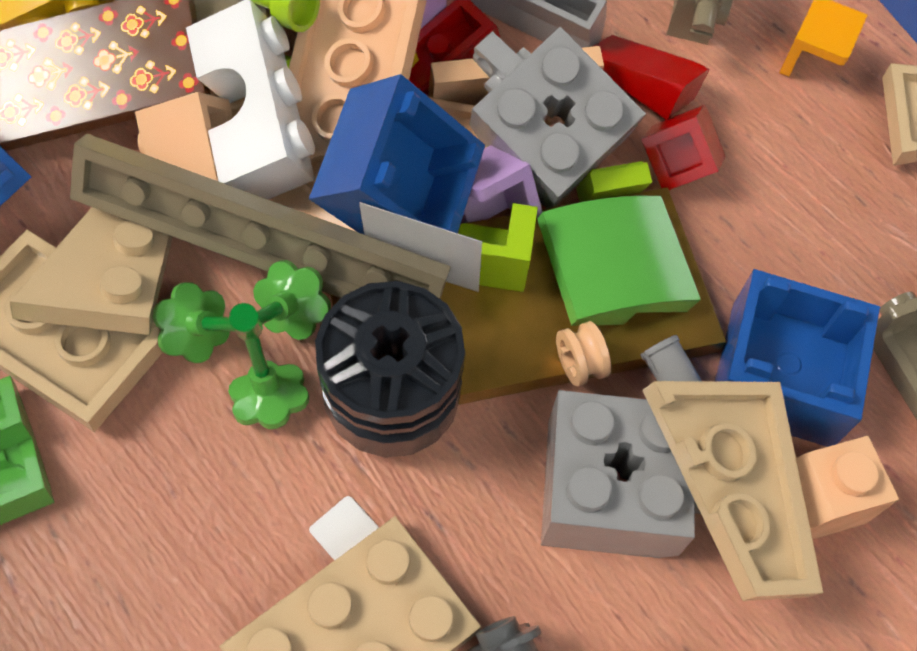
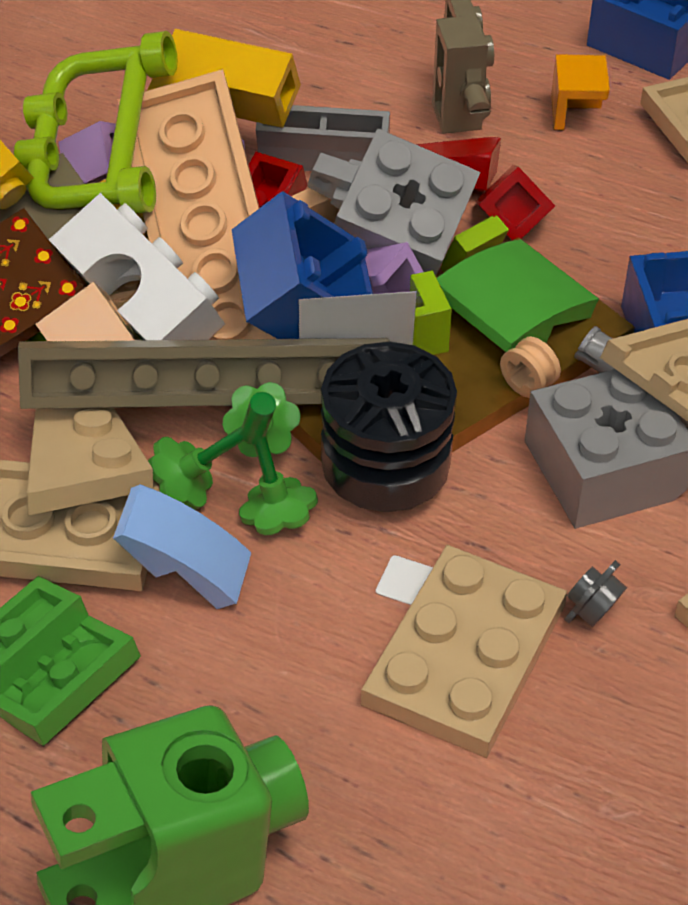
camera: 20 degrees left, 15 degrees down
none -> light blue slope [113,484,251,609]

